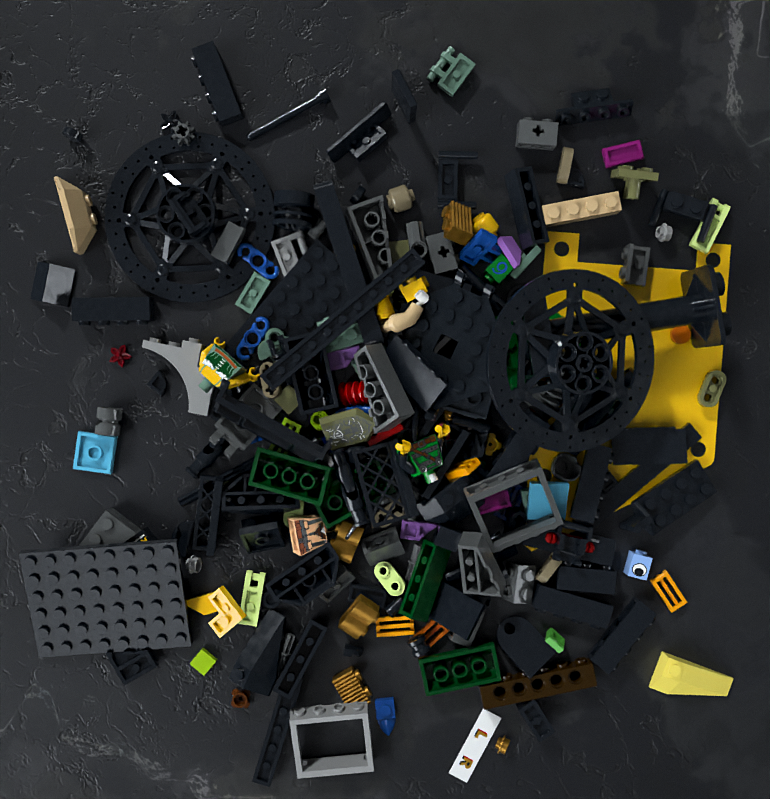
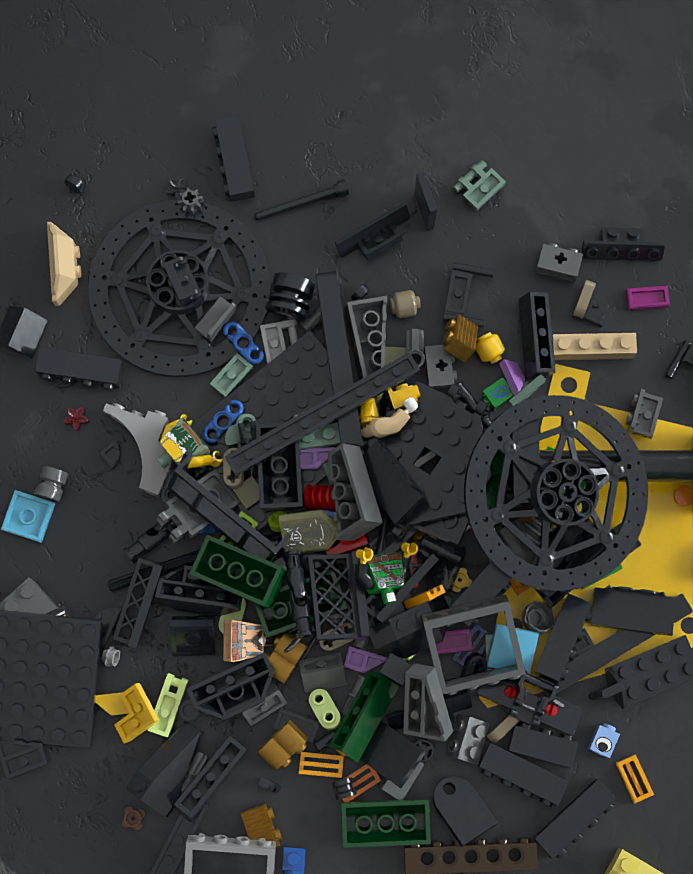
camera: 10 degrees right, 10 degrees down
lime tile [190,648,217,676] -> none
blue hinge [458,228,502,266] -> none
bright green tile [545,628,565,654] -> none
olive plate [610,165,659,200] -> none
light grey plate [655,223,673,242] -> none

